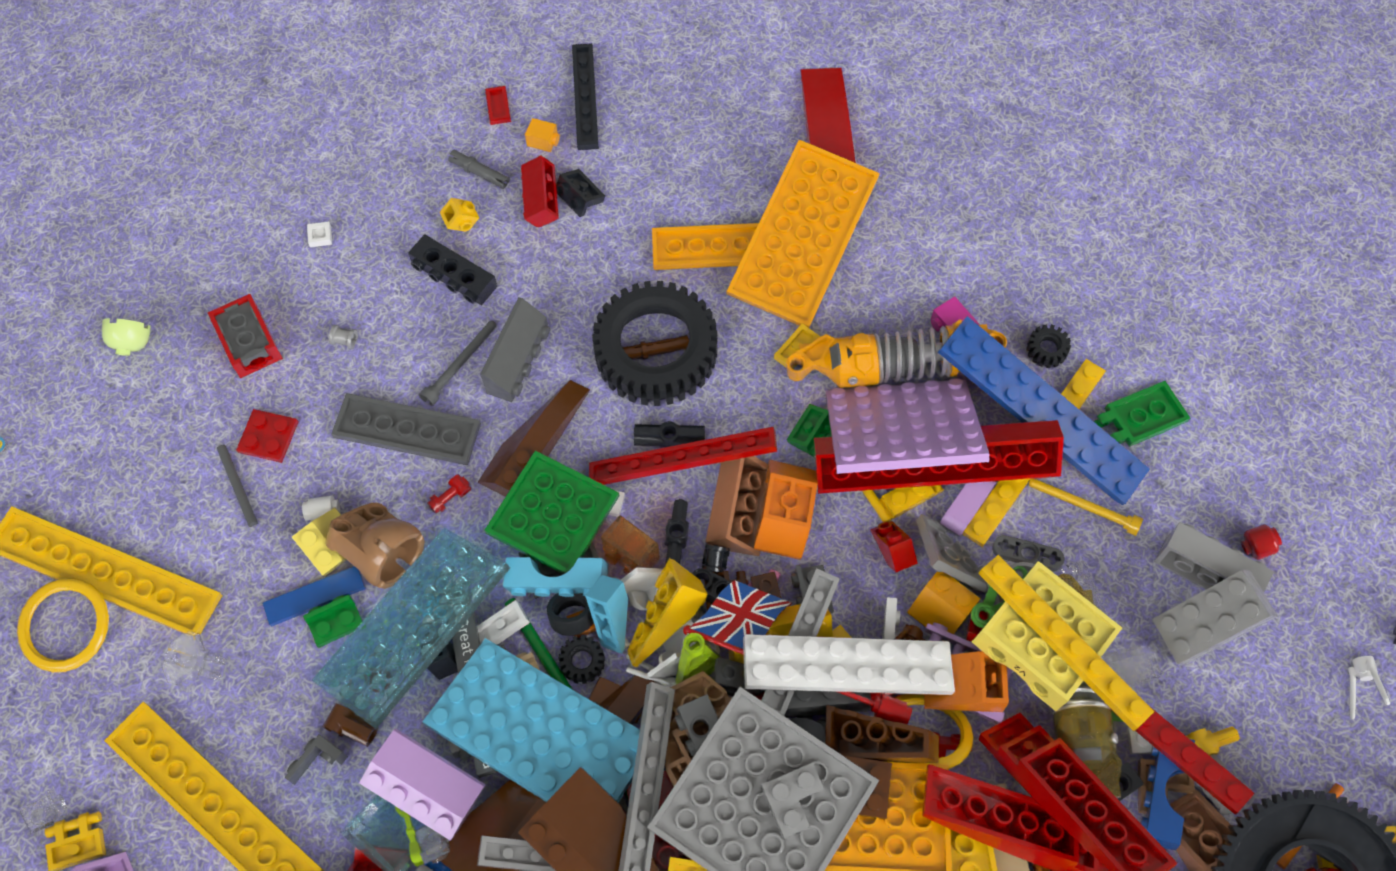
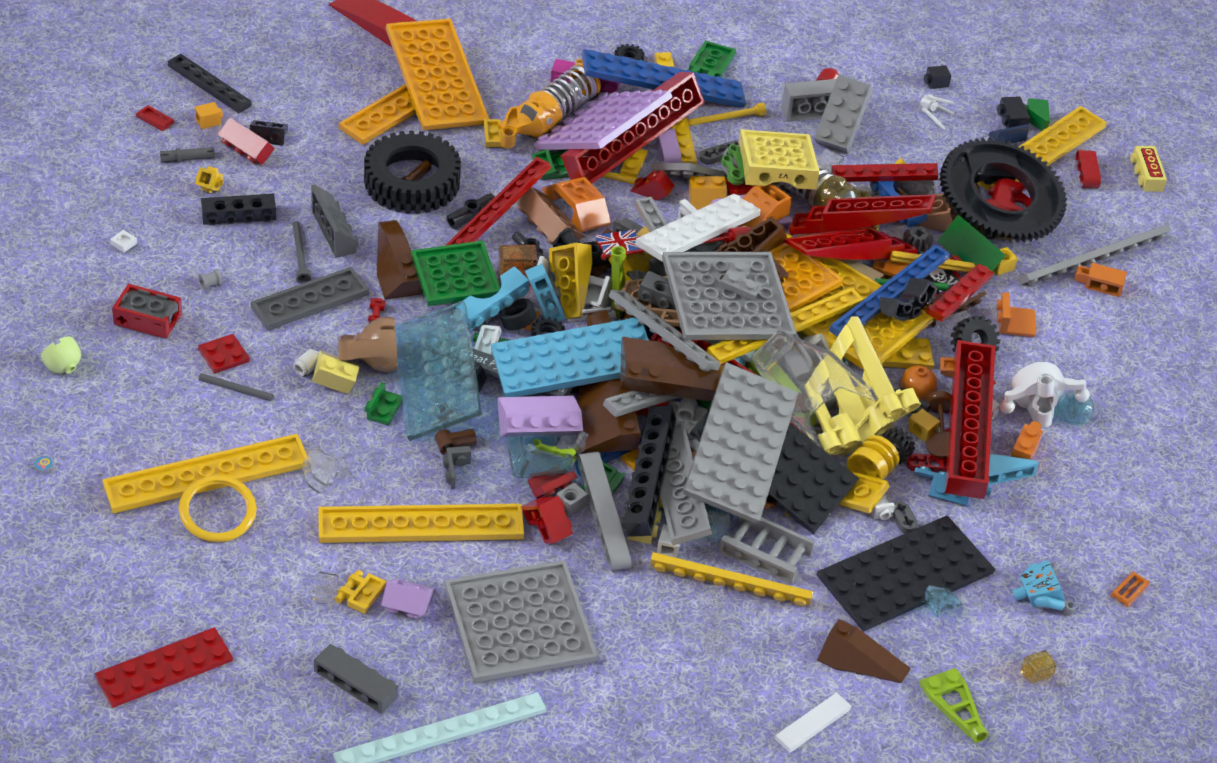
camera: 50 degrees left, 20 degrees down
blue tile [262,566,366,627] -> none
yellow plate [978,555,1154,731] -> none

